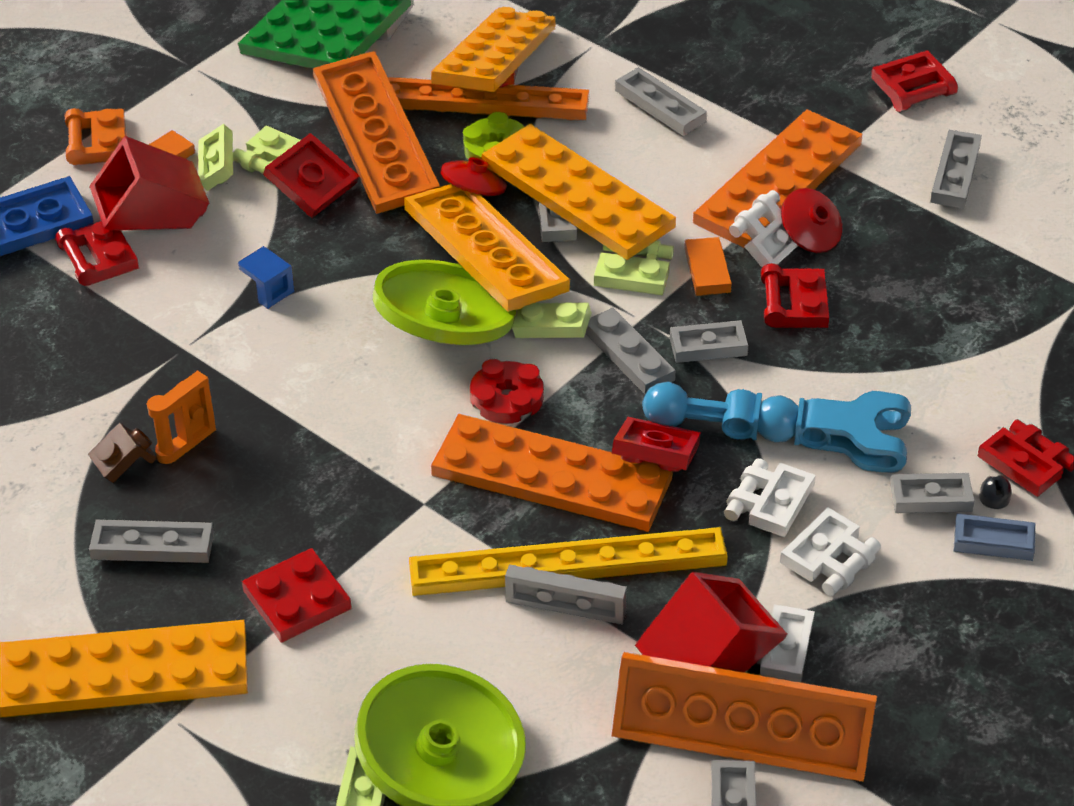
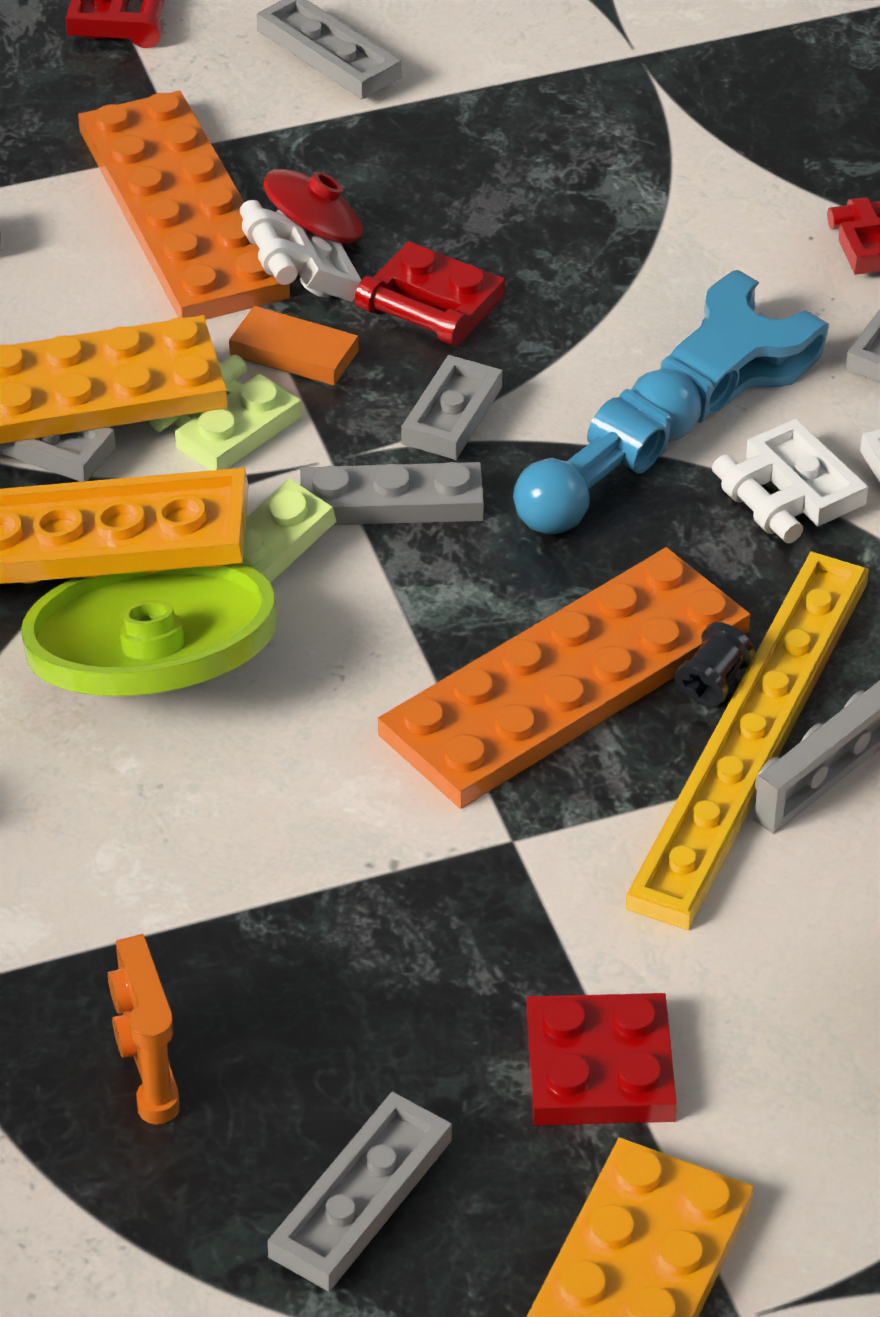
camera: 60 degrees left, 0 degrees up
reddish brown bracket [88,422,157,483] -> none
red plate [470,359,544,424] -> none
red plate [611,417,701,472] -> none
none -> black bush [674,622,756,707]

